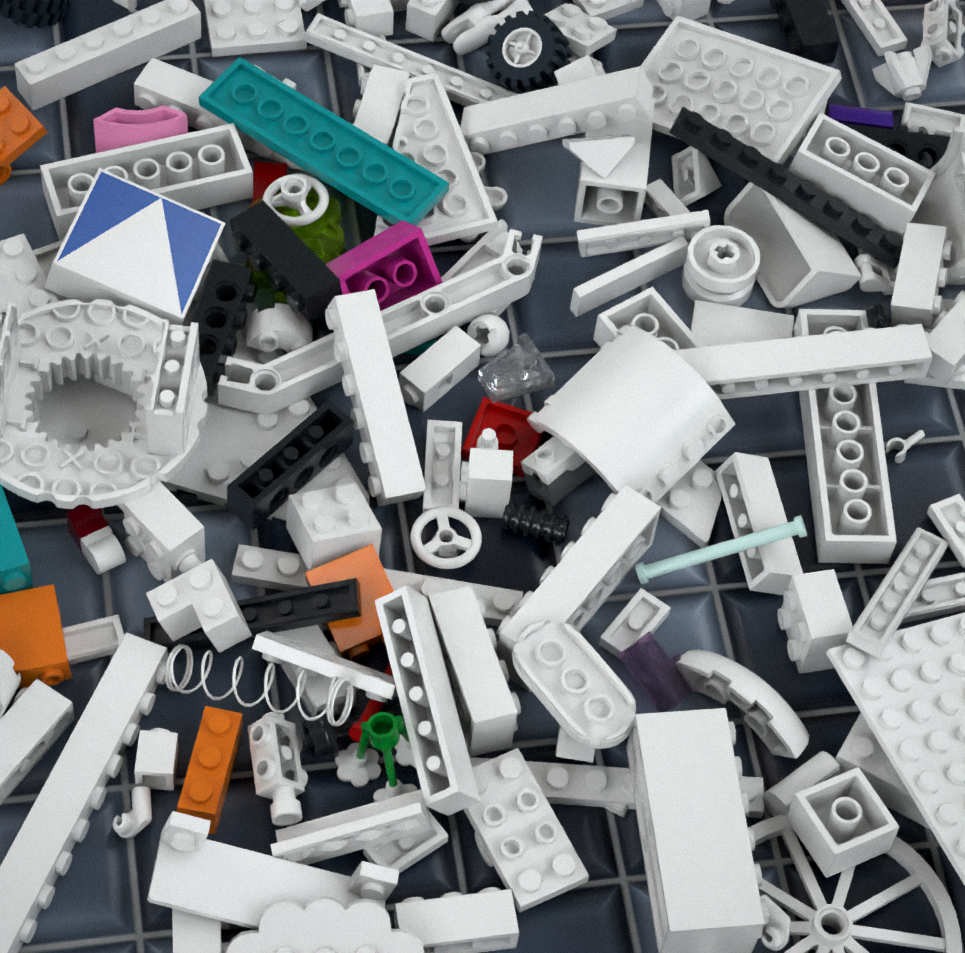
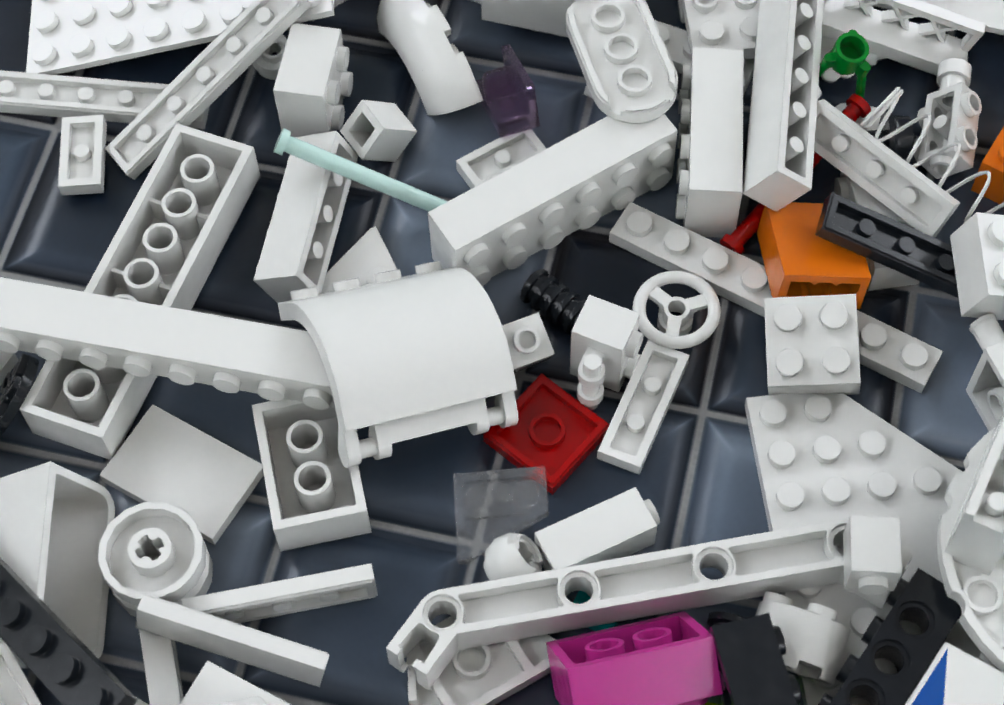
camera: 150 degrees left, 5 degrees up
black brick [227,400,354,530] -> none
white brick [325,289,427,507] -> none
white hand [885,430,925,463] -> none
none -> white brick [340,100,417,162]
none -> white brick [843,515,902,596]

